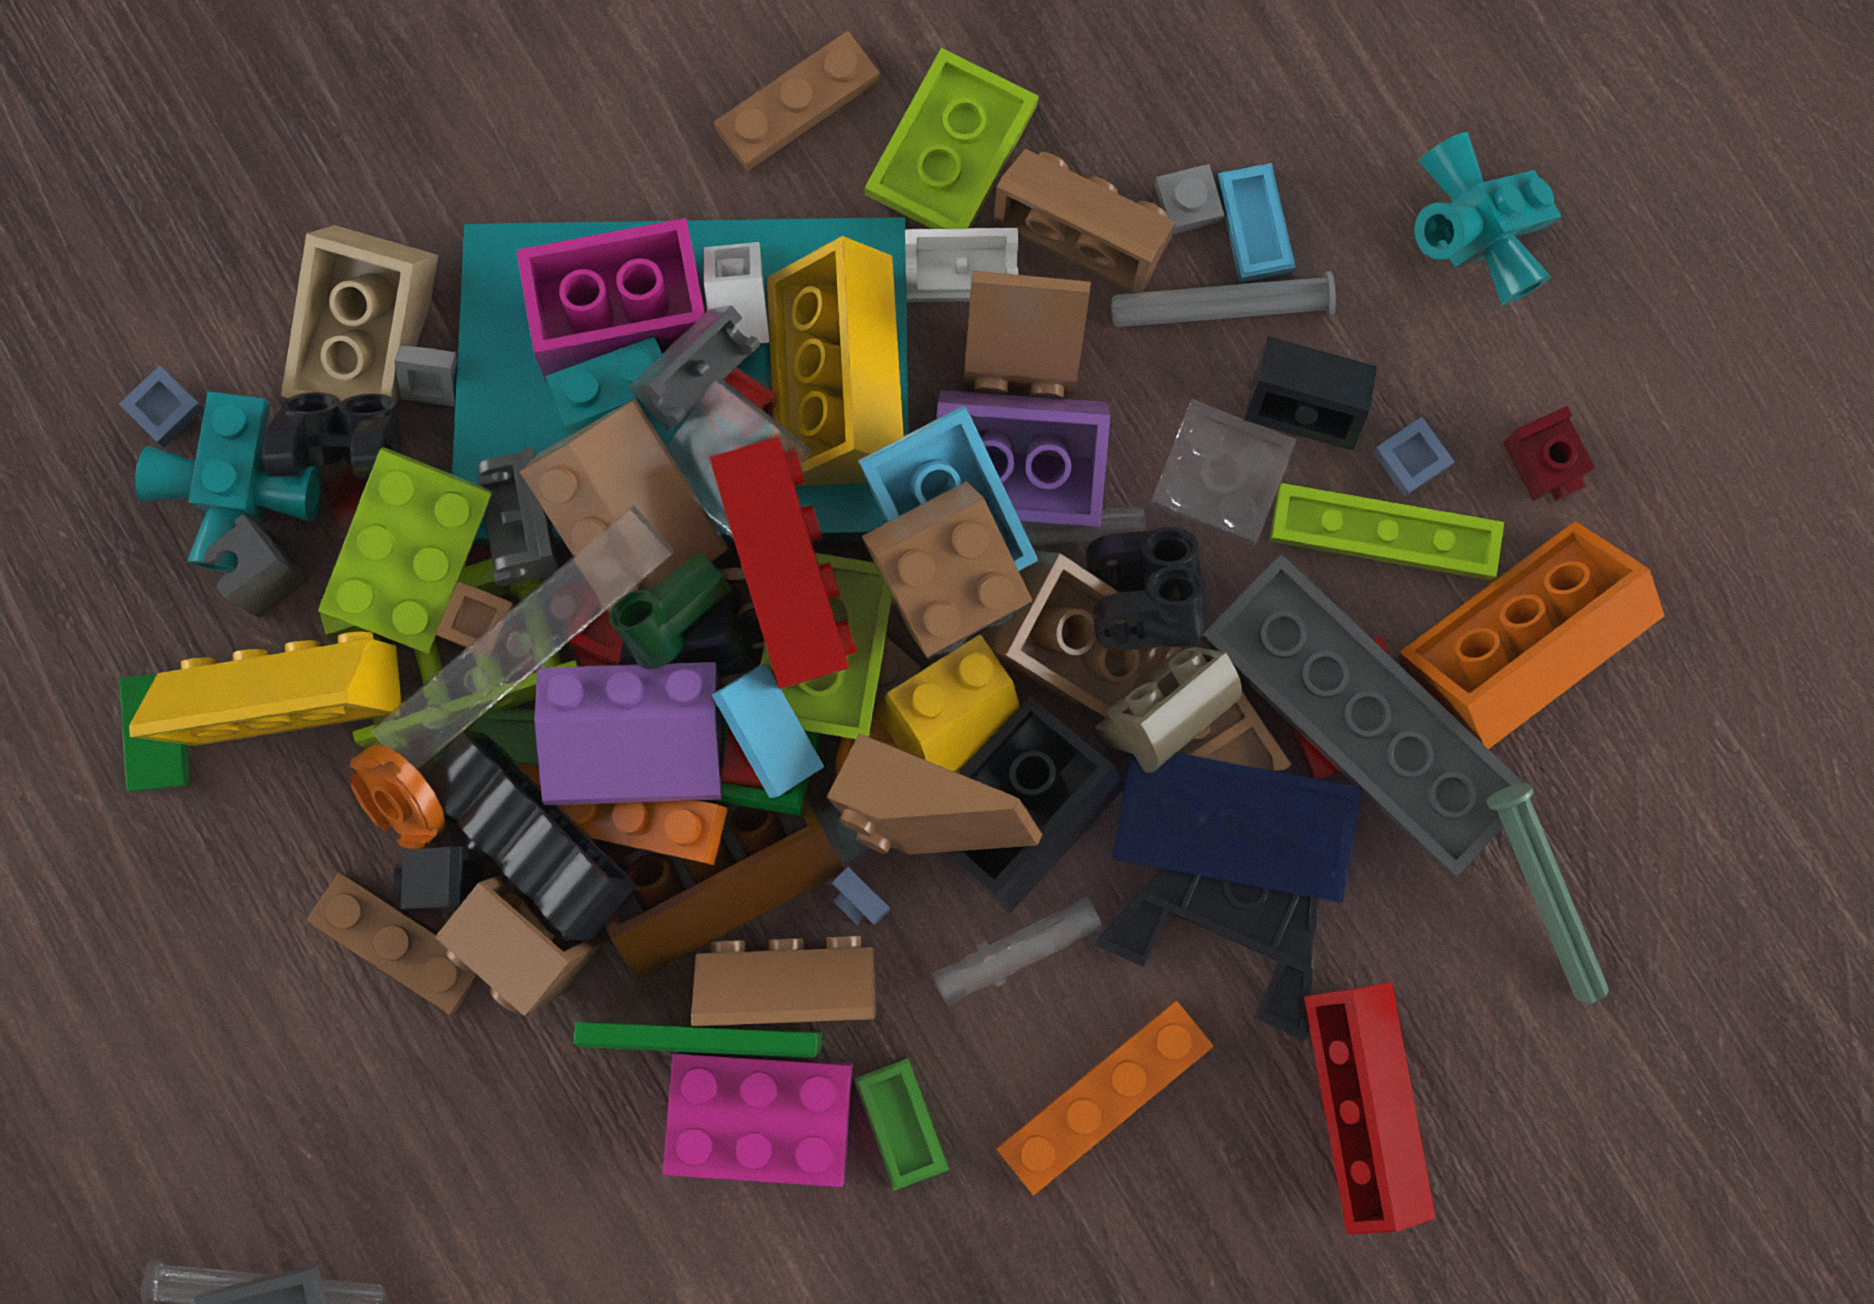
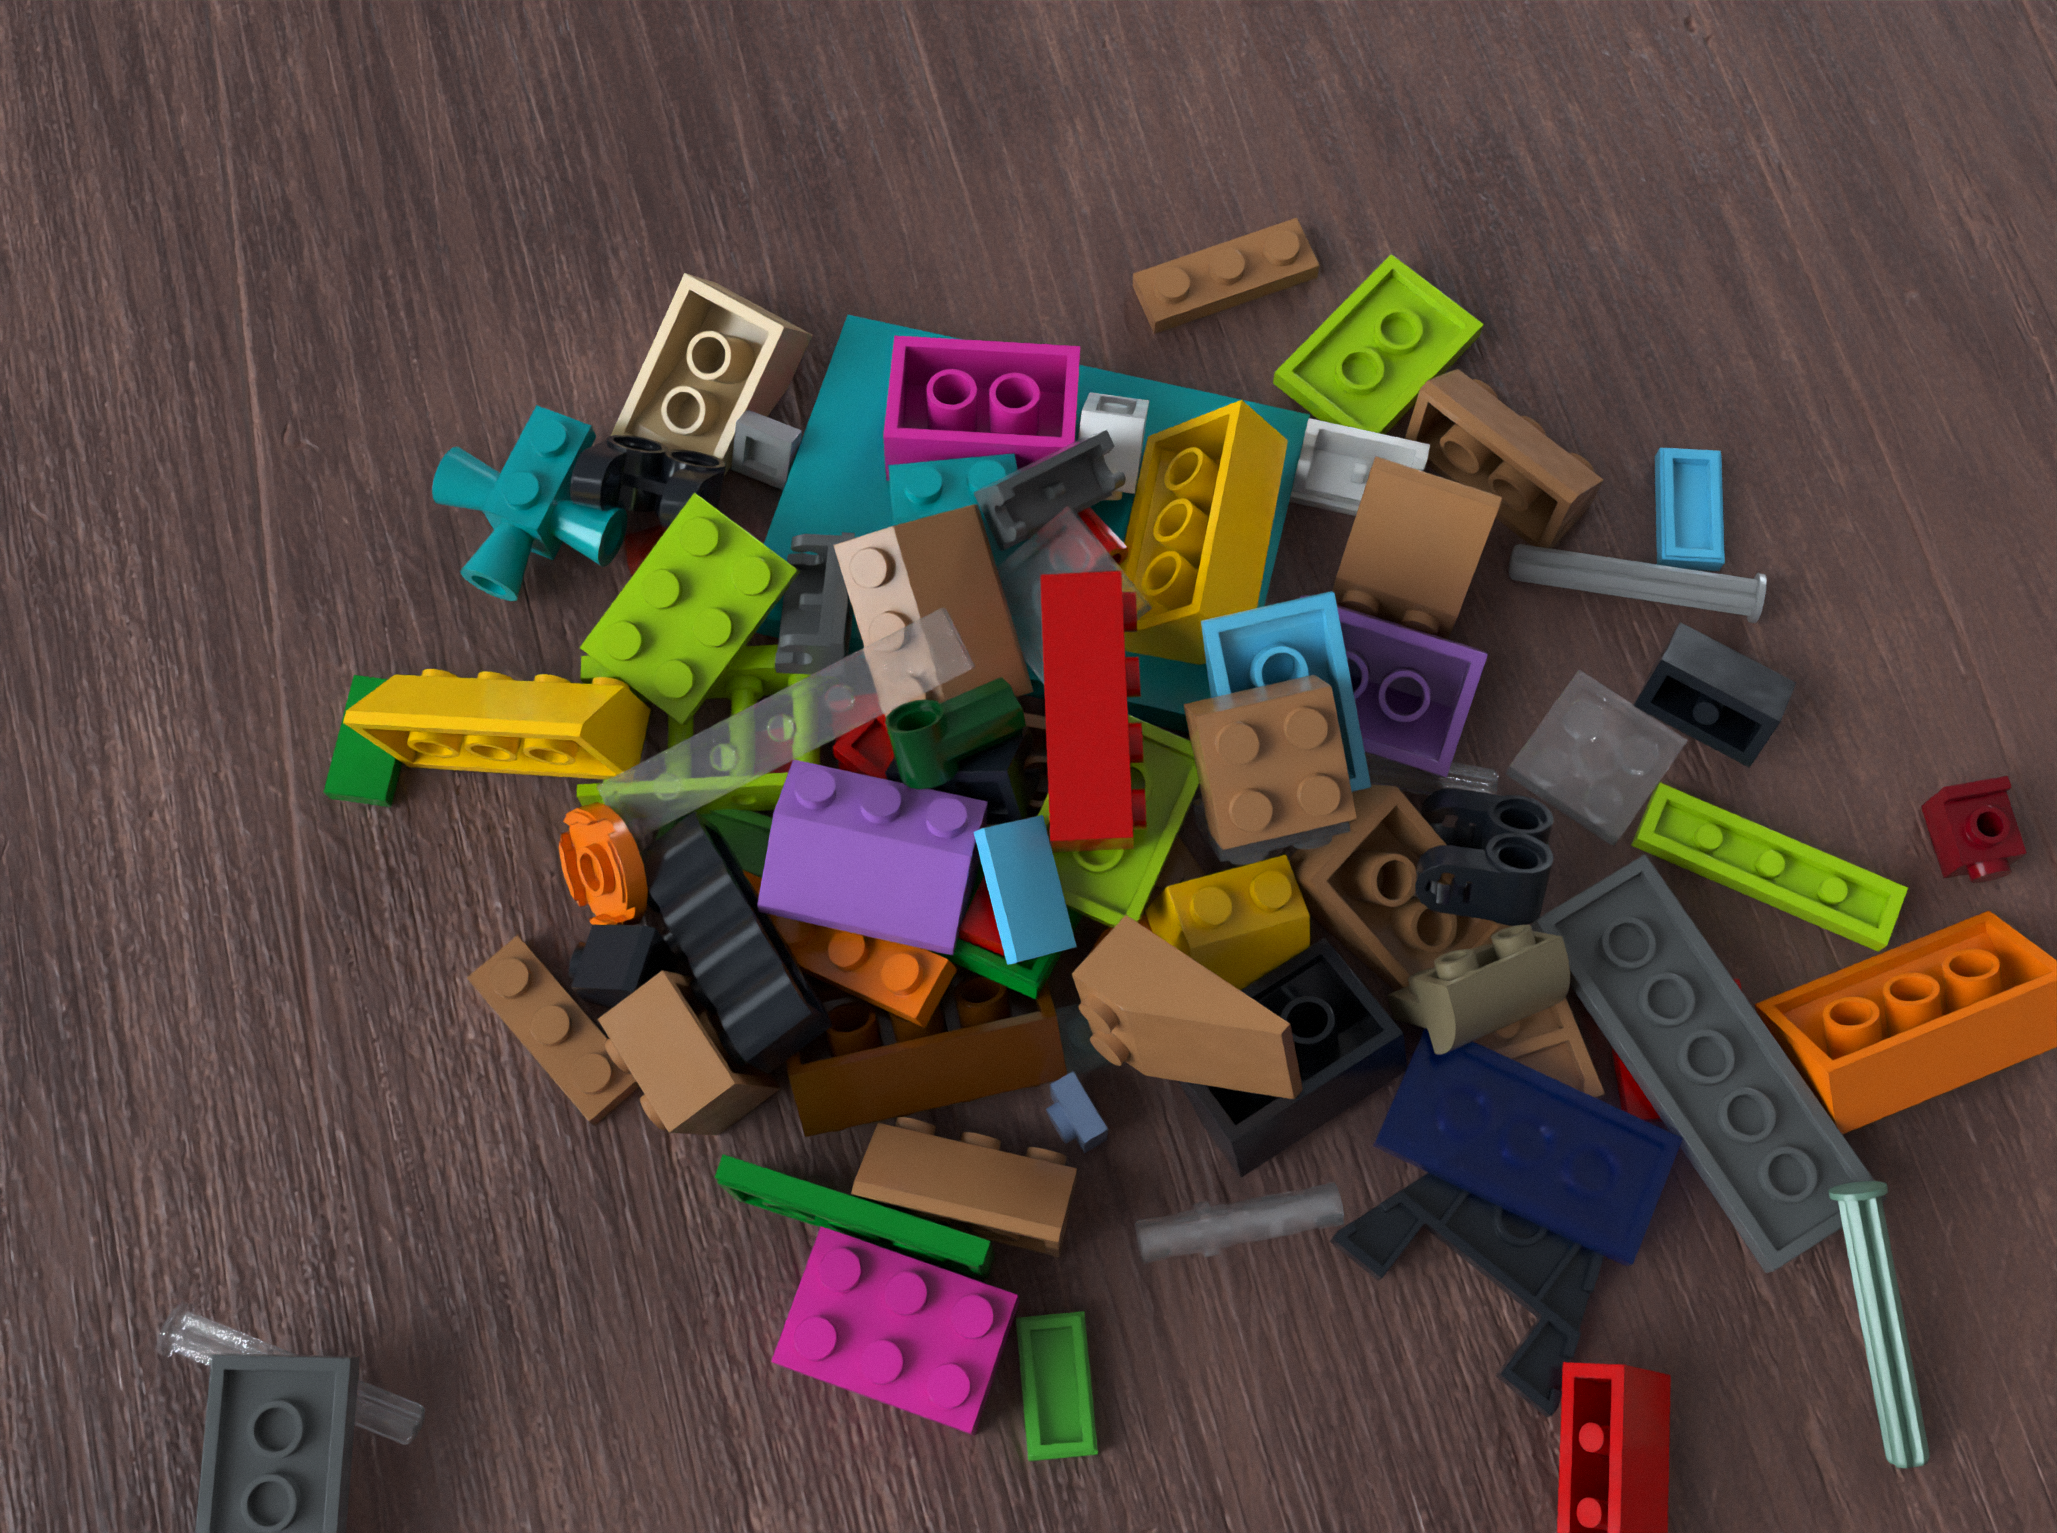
camera: 20 degrees right, 10 degrees down
sand blue plate [119,365,205,448] -> none
dark grey hinge [203,514,309,618] -> none
medium nougat plate [435,581,514,658] -> none
orange plate [996,1000,1214,1196] -> none
light grey plate [1154,164,1224,235] -> none
sand blue plate [1372,417,1455,497] -> none
teal brick [1414,132,1562,306] -> none

